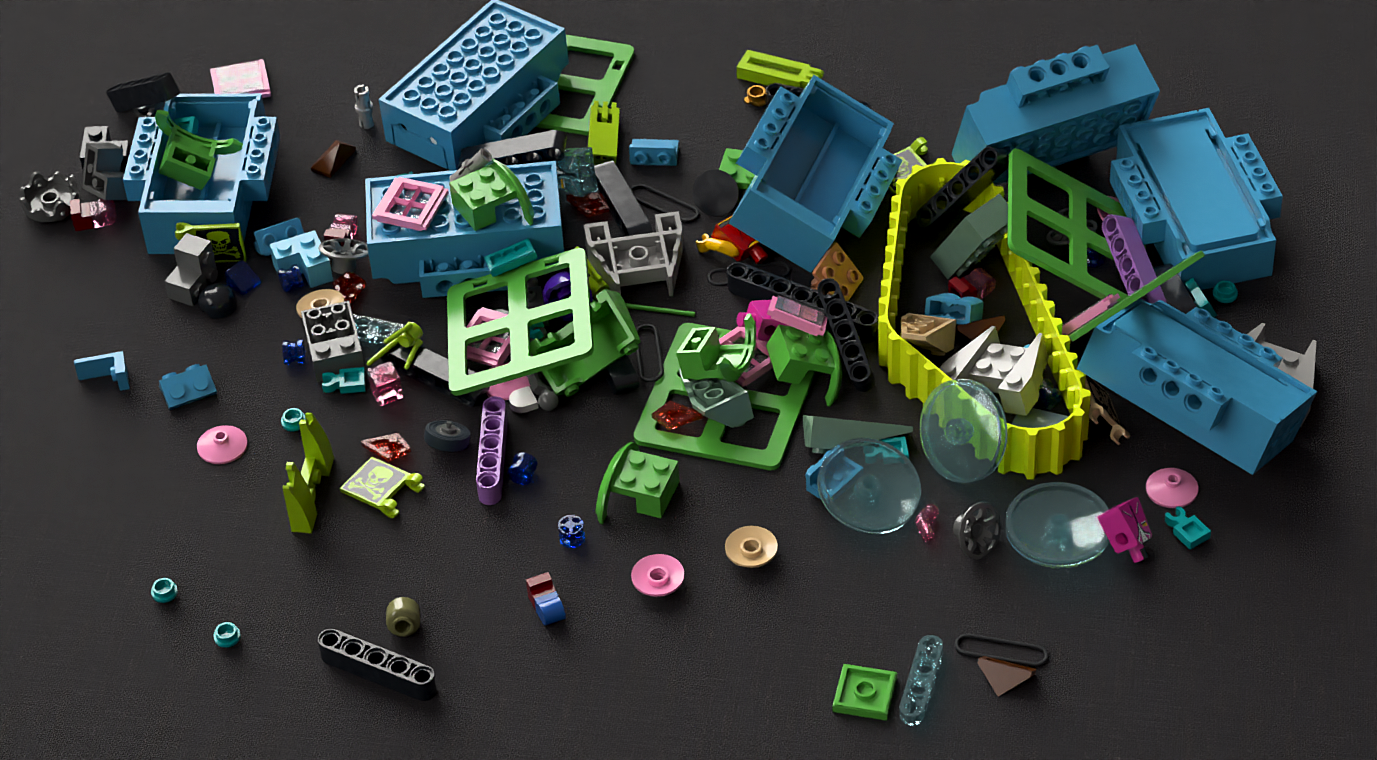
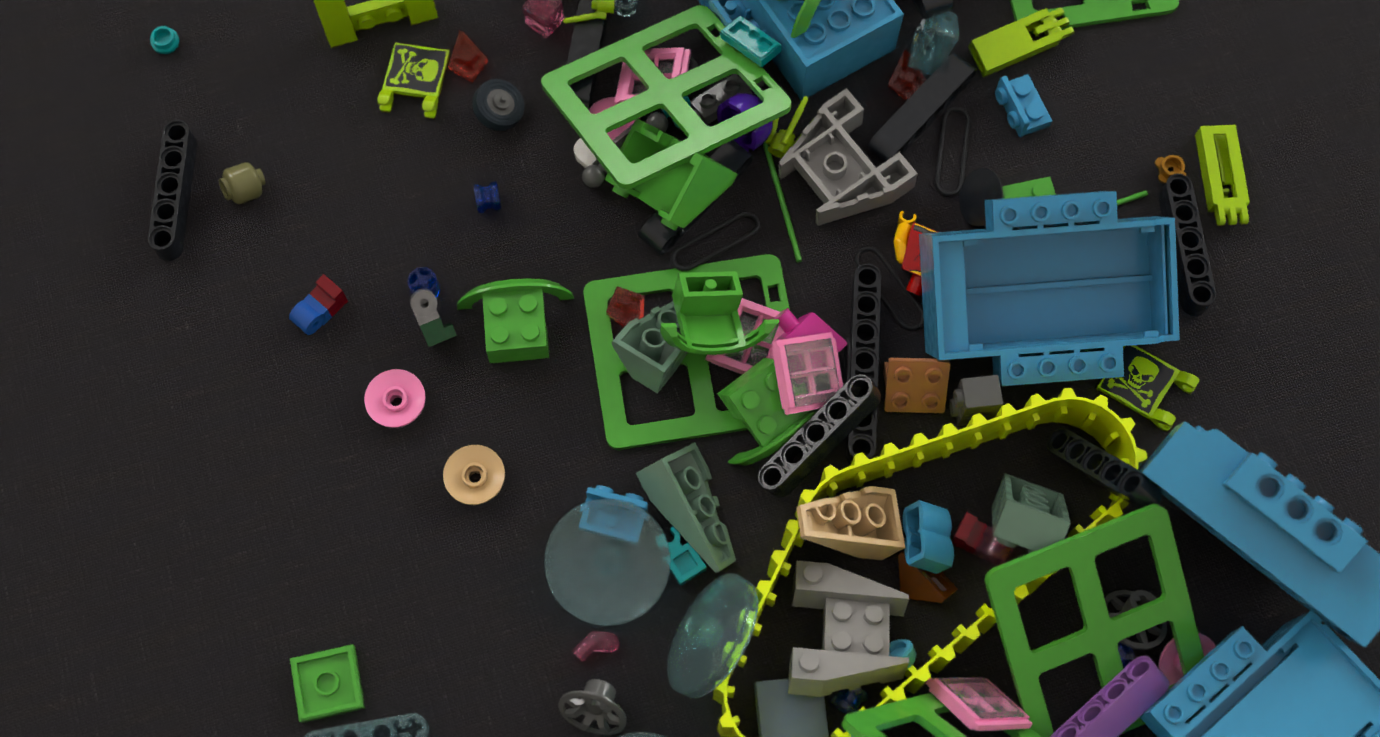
camera: 60 degrees right, 25 degrees up
medium lavender beam [476,396,508,505] -> none
none -> leg [410,289,457,347]
none -> dark grey brick [949,375,1003,426]

